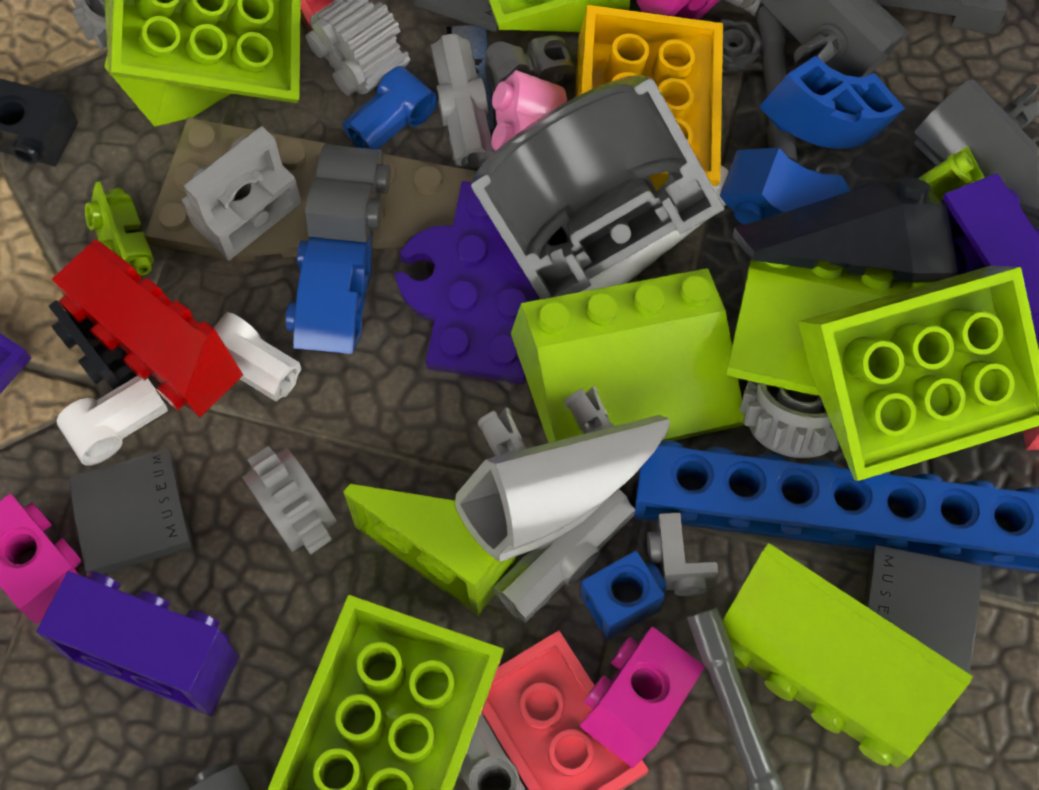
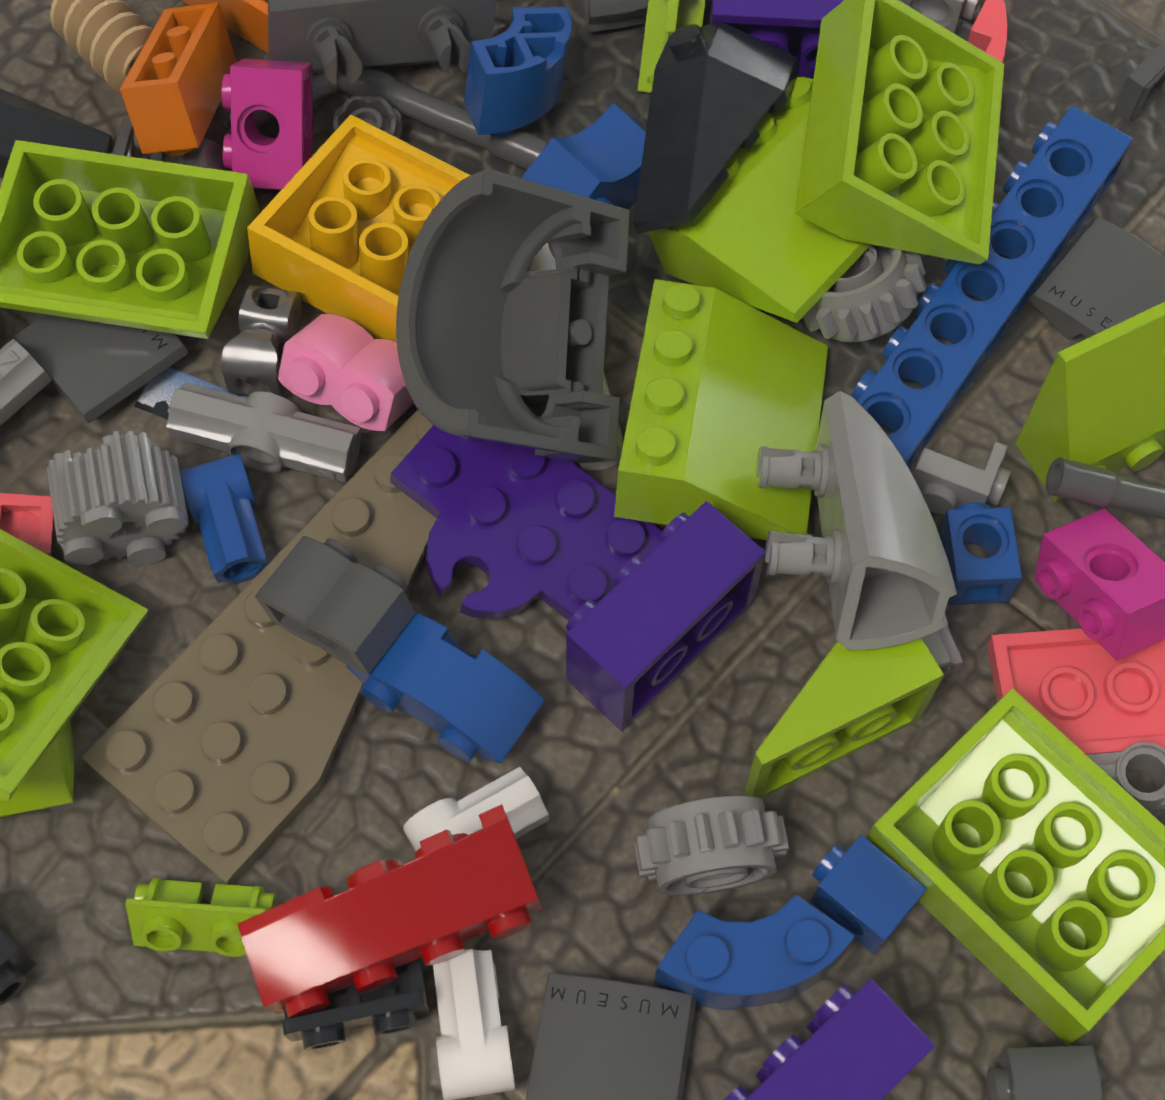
camera: 65 degrees left, 0 degrees up
light grey brick [182,126,302,261] -> none
none -> dark purple brick [566,501,765,732]
none -> blue brick [654,895,855,1010]
none -> blue brick [810,835,927,955]

